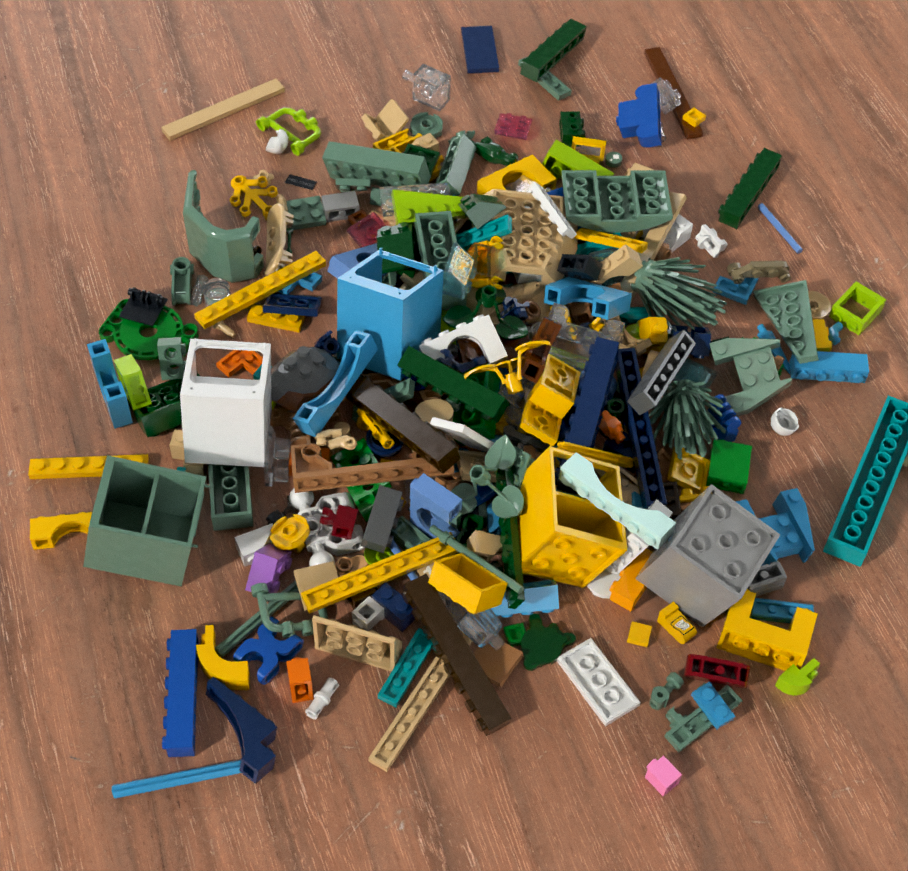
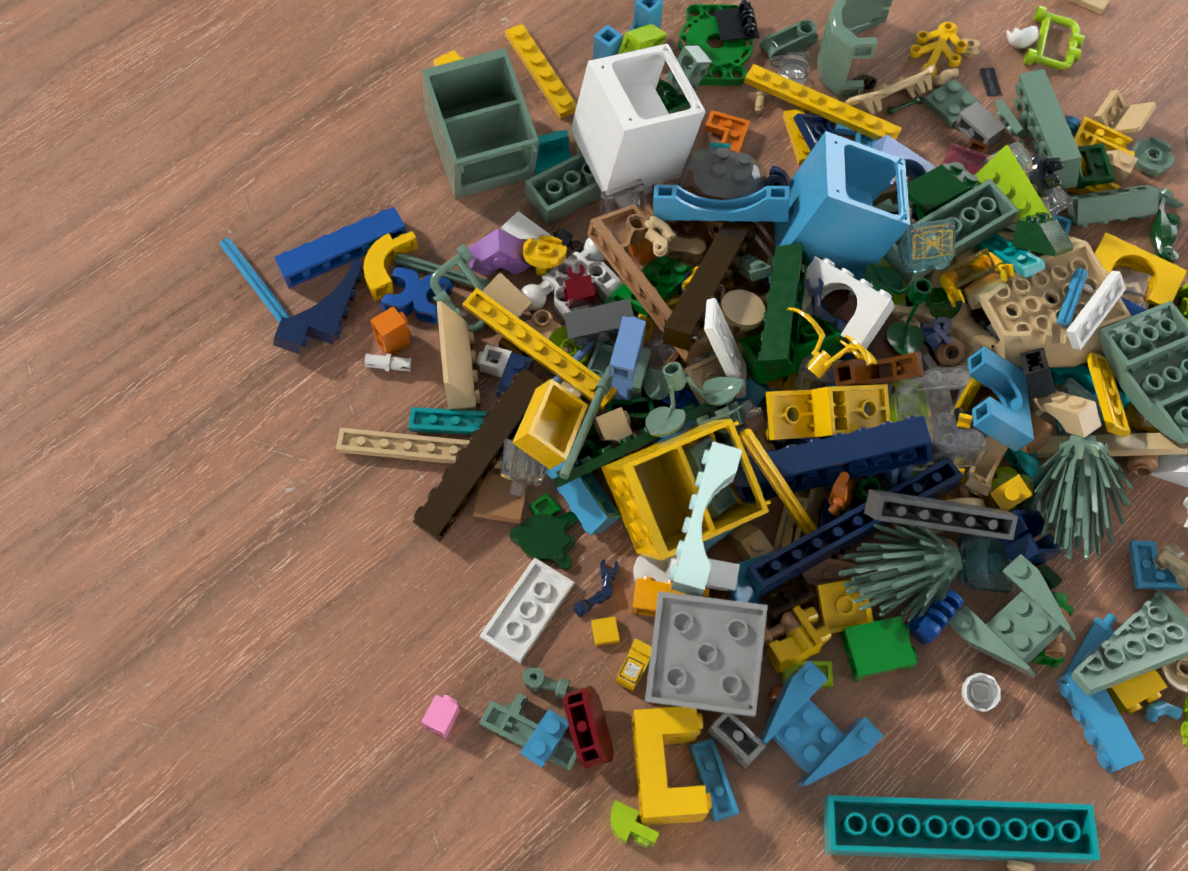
camera: 65 degrees right, 10 degrees up
none -> dark blue piece [574,559,619,617]
none -> black plate [1029,153,1064,198]
none -> dark azure axle [1057,268,1088,327]

